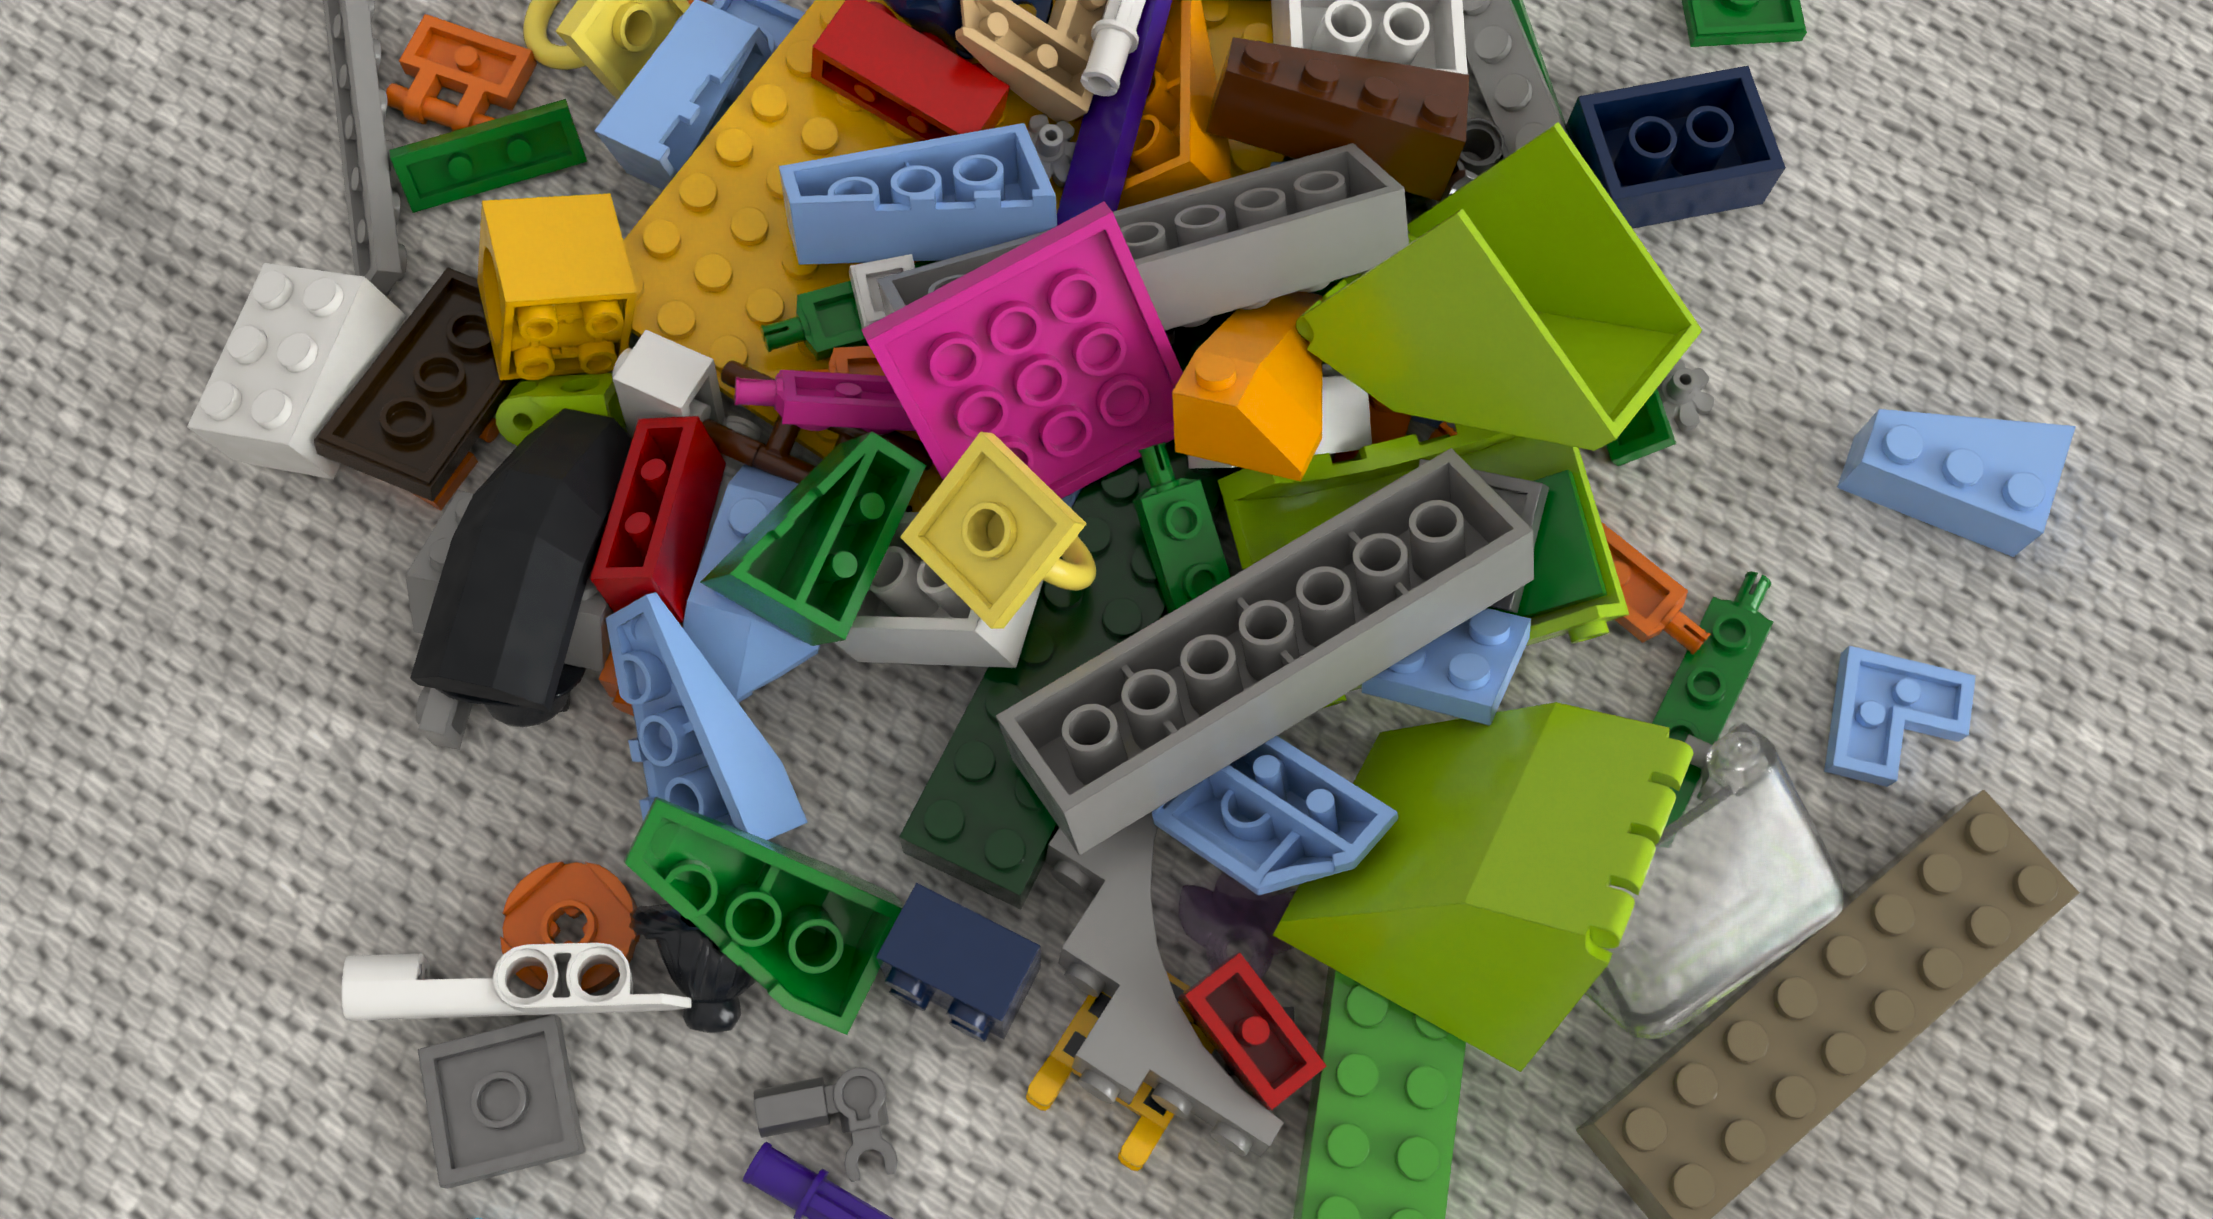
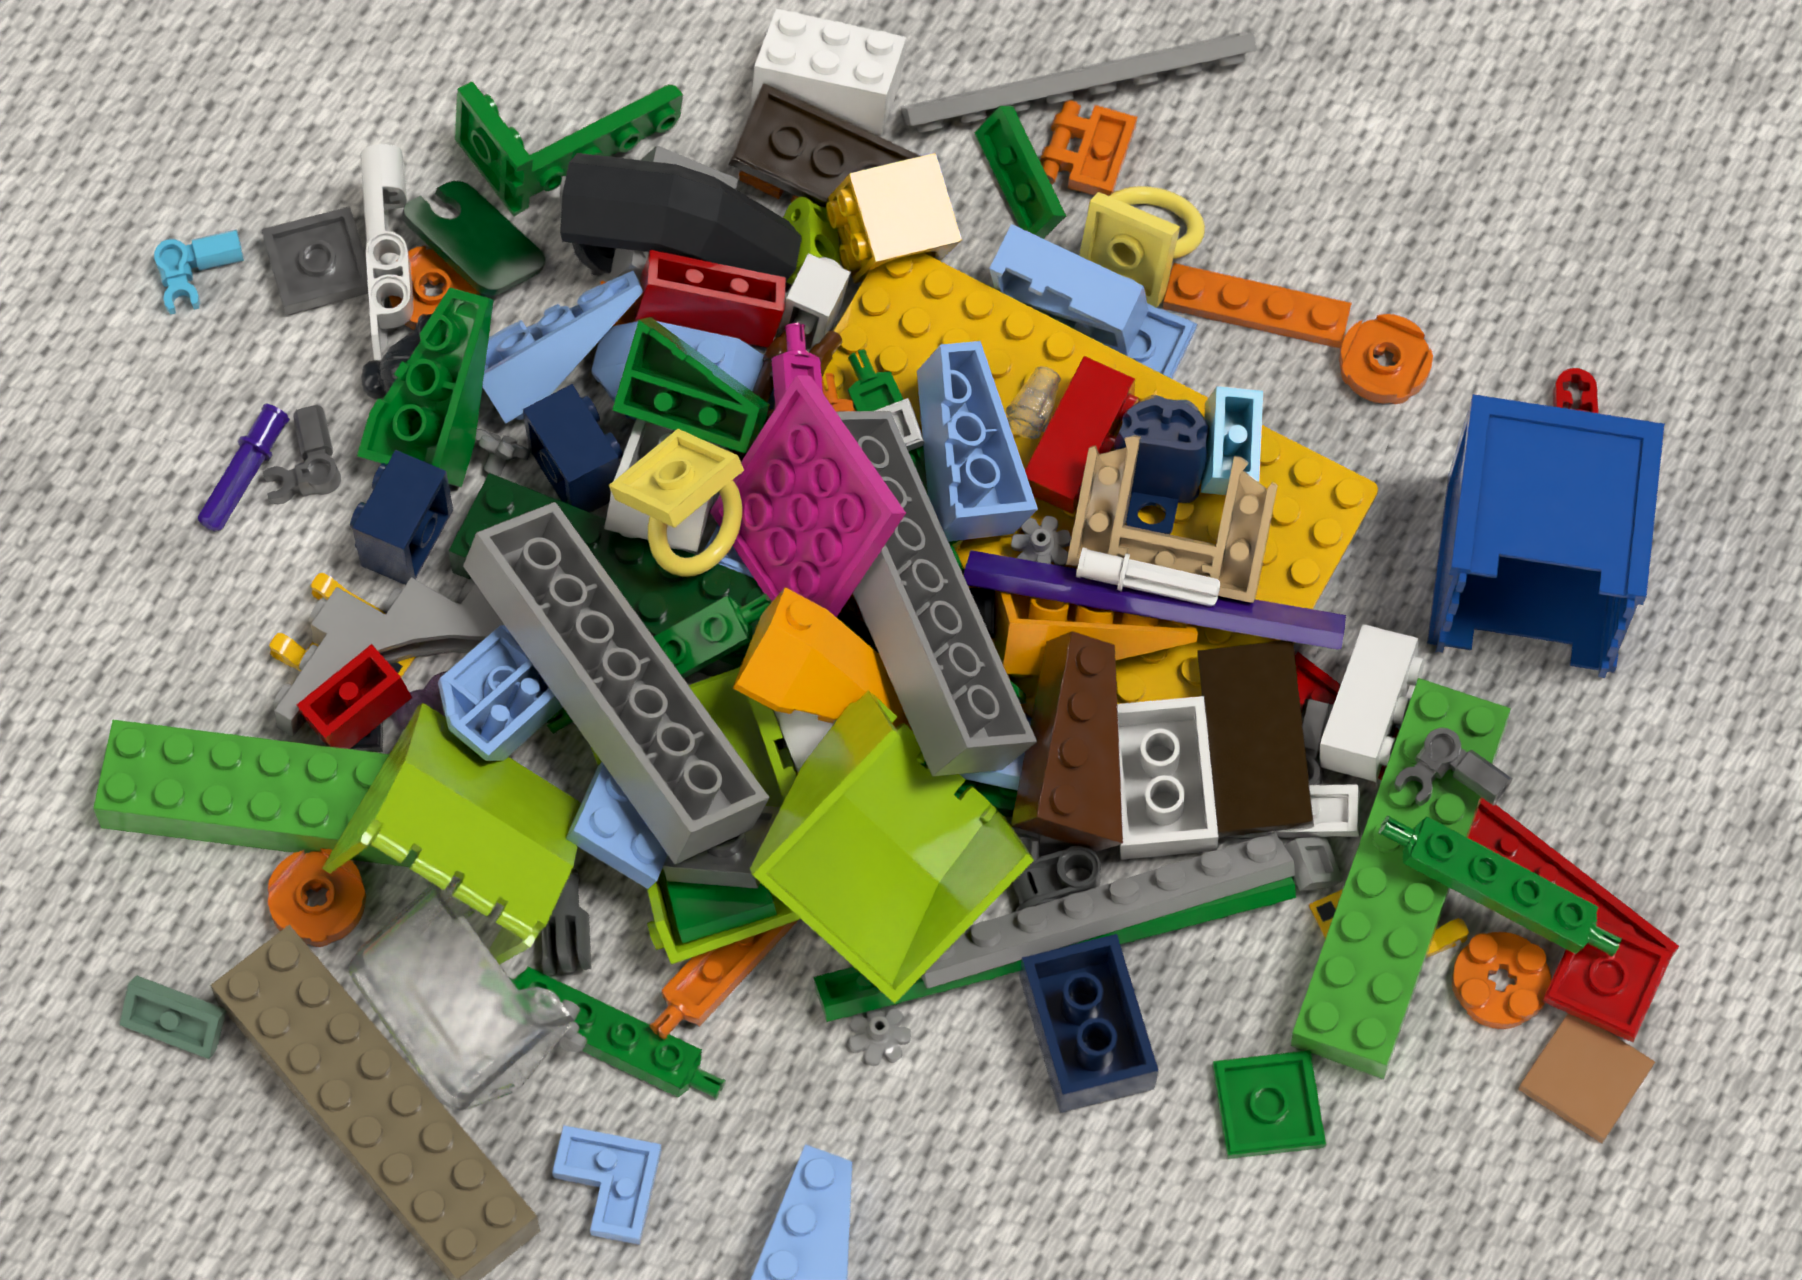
camera: 90 degrees right, 5 degrees down
none -> orange plate [267,848,367,947]
none -> dark green piece [402,181,546,296]
none -> green bracket [455,81,683,216]
none -> light grey plant [476,429,531,476]
none -> dark blue brick [523,384,623,513]
none -> clear cone [1006,367,1061,439]

